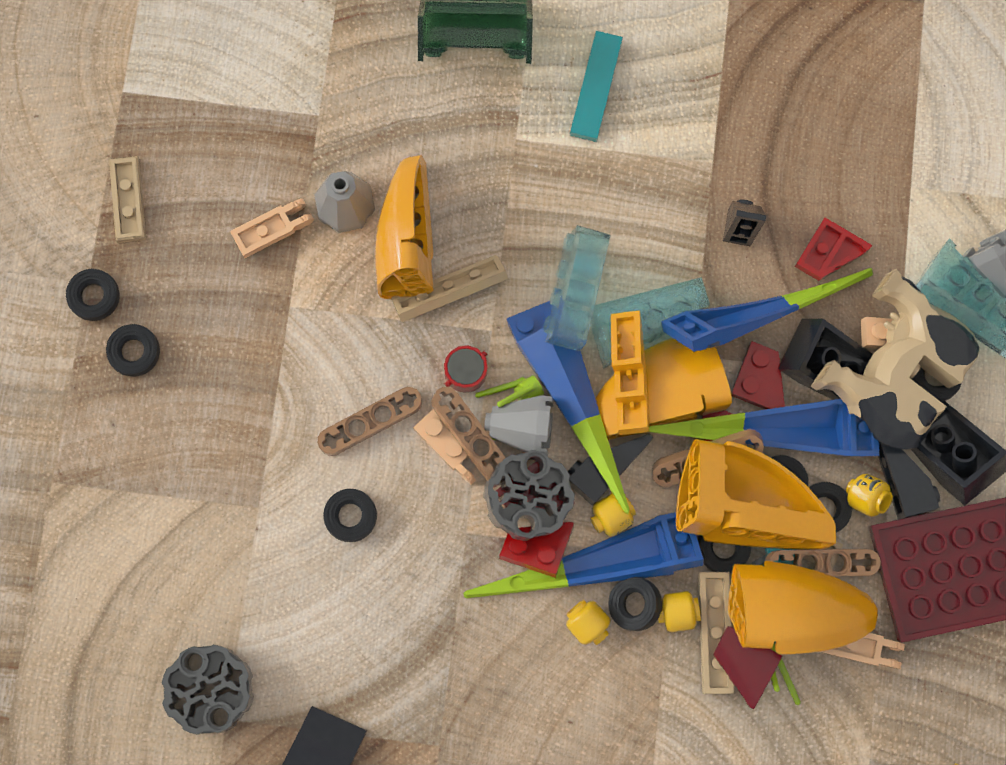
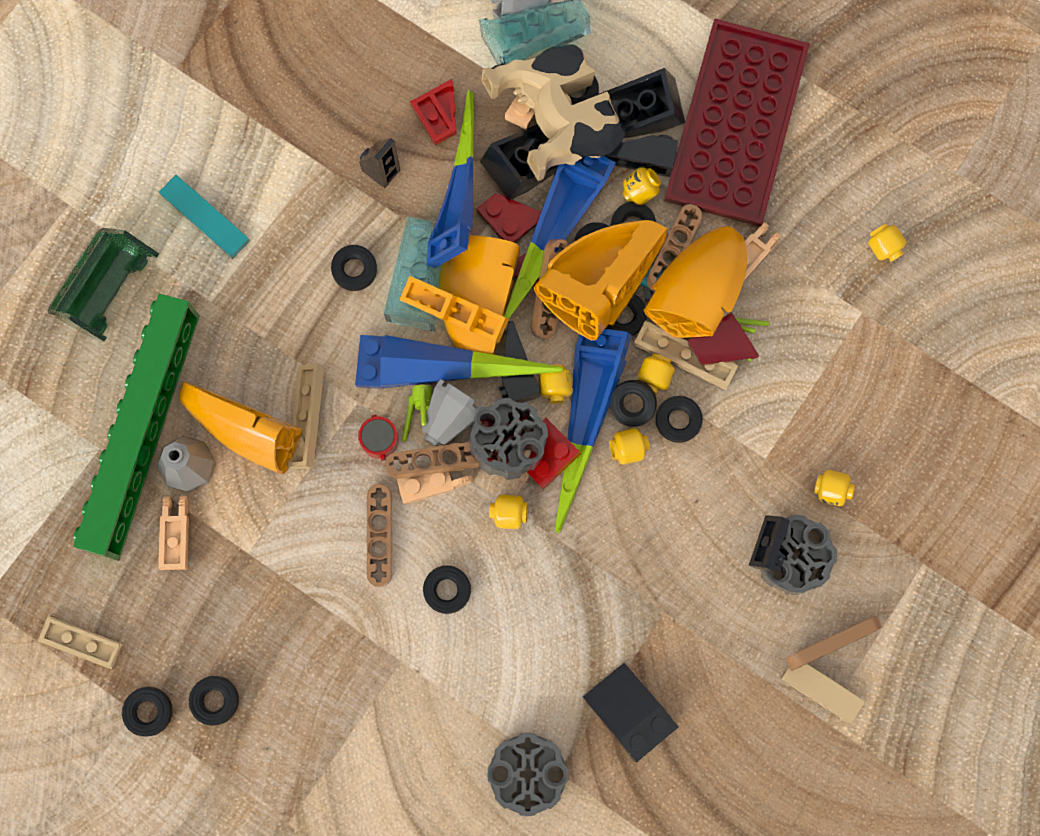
camera: 60 degrees left, 0 degrees up
clear light blue wedge [543,225,611,351] -> none
none -> green brick [73,293,200,561]
none -> black tyre [331,245,377,291]
none -> yellow head [489,494,528,529]
none -> black tyre [655,396,703,443]

